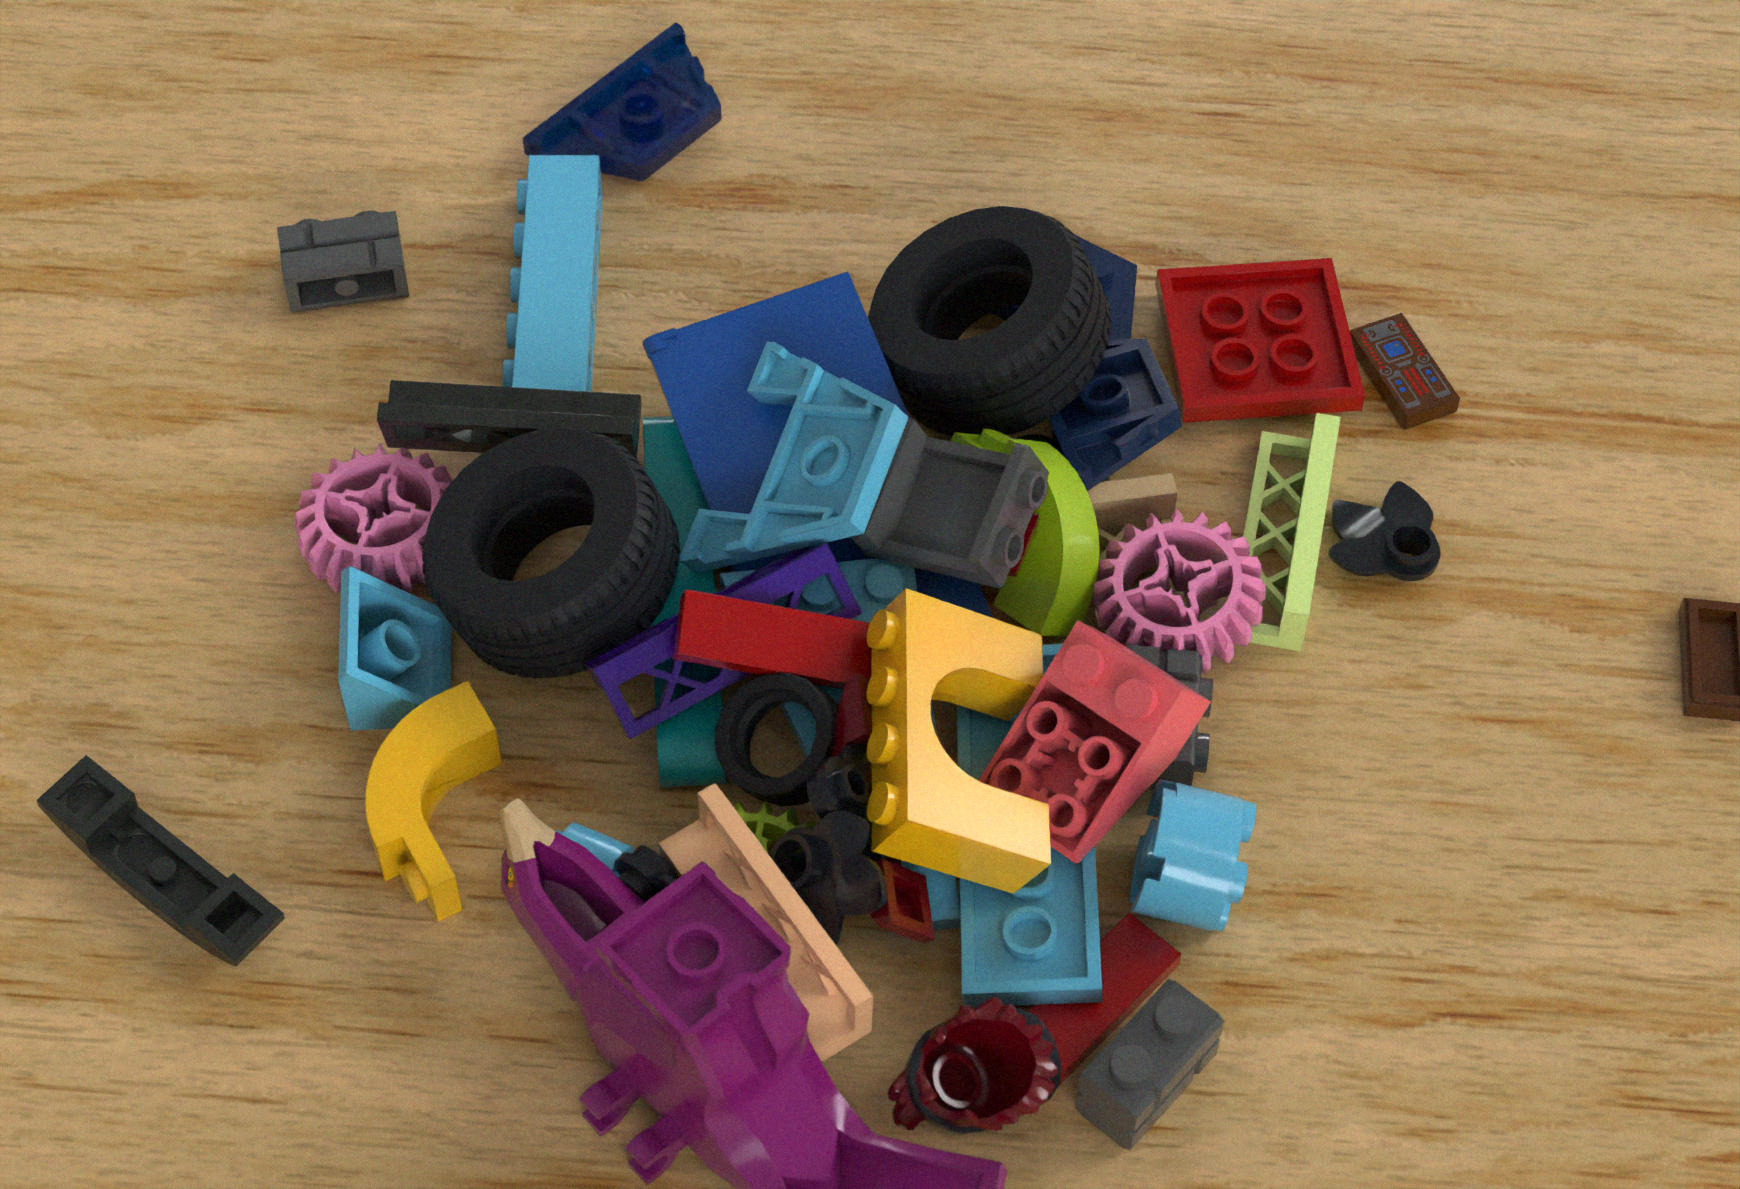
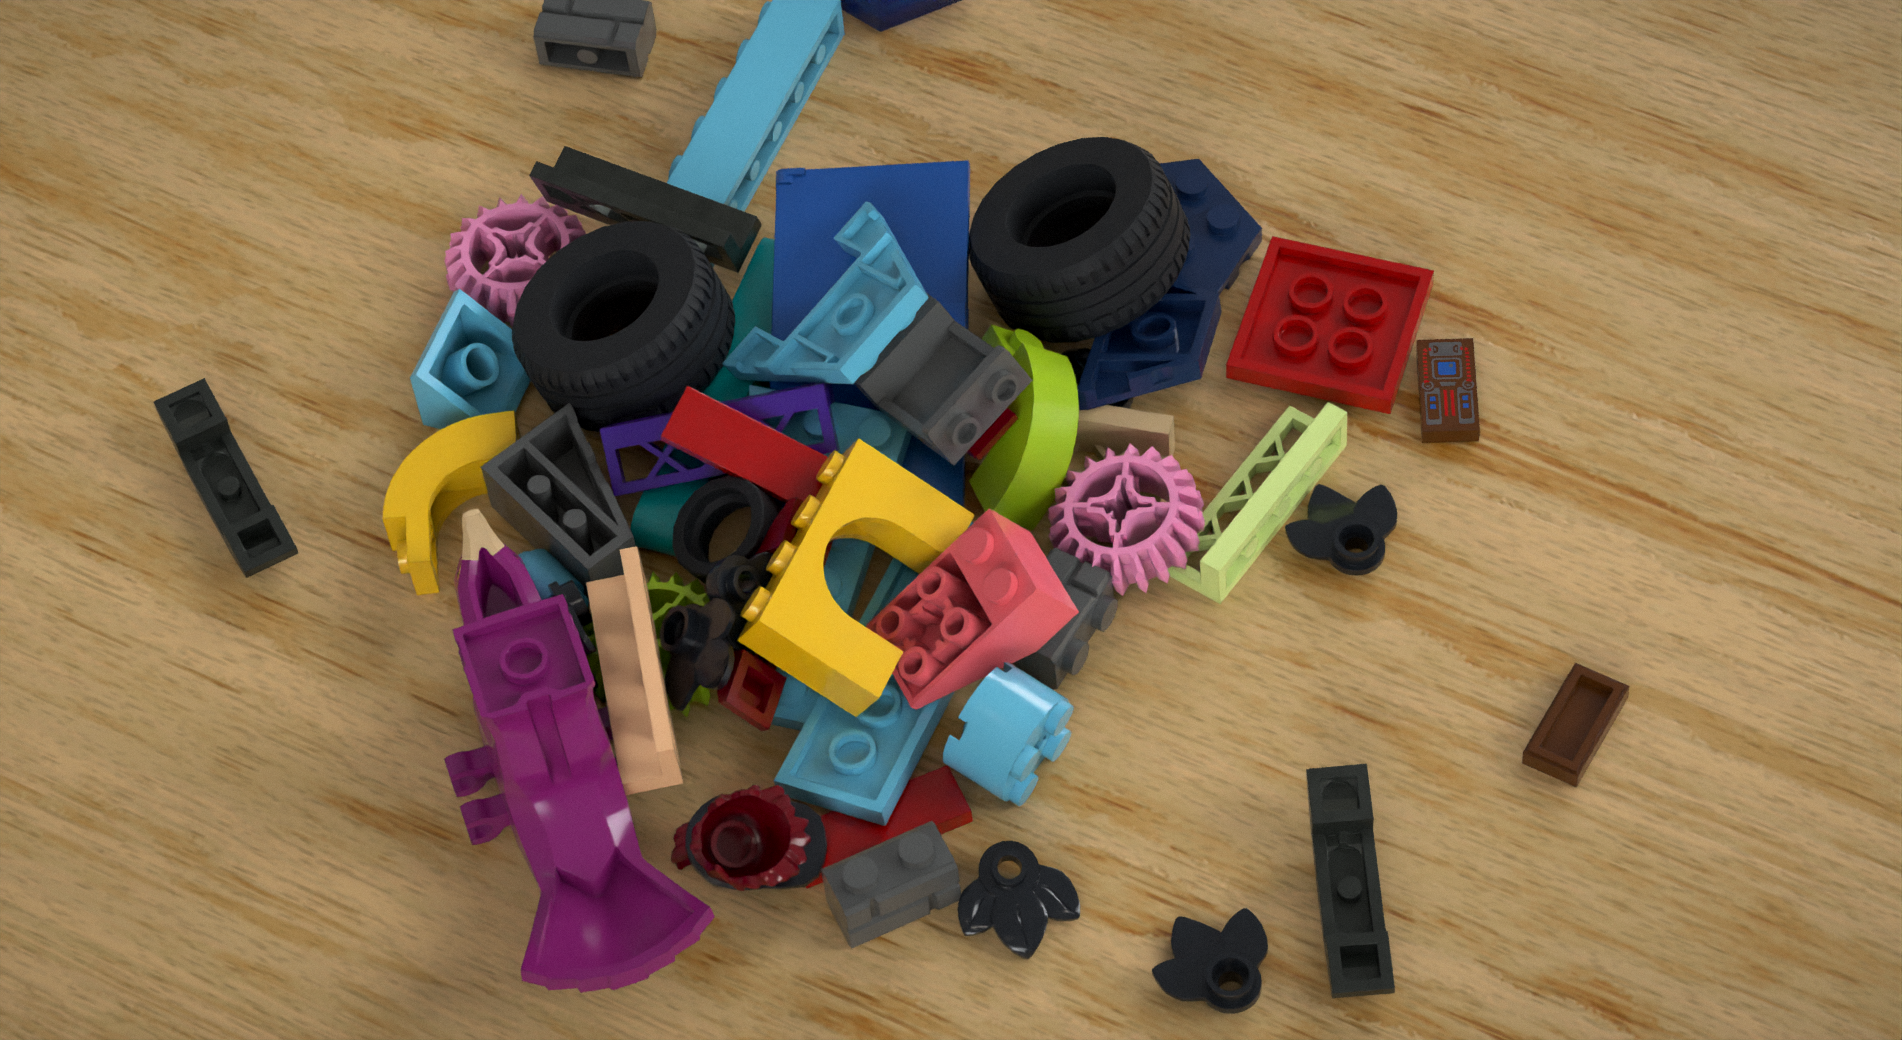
camera: 30 degrees right, 0 degrees up
none -> dark grey wedge [481,403,635,600]
none -> black plate [957,841,1080,959]
none -> black plate [1152,908,1268,1014]
none -> pearl dark grey slope [1306,764,1395,998]

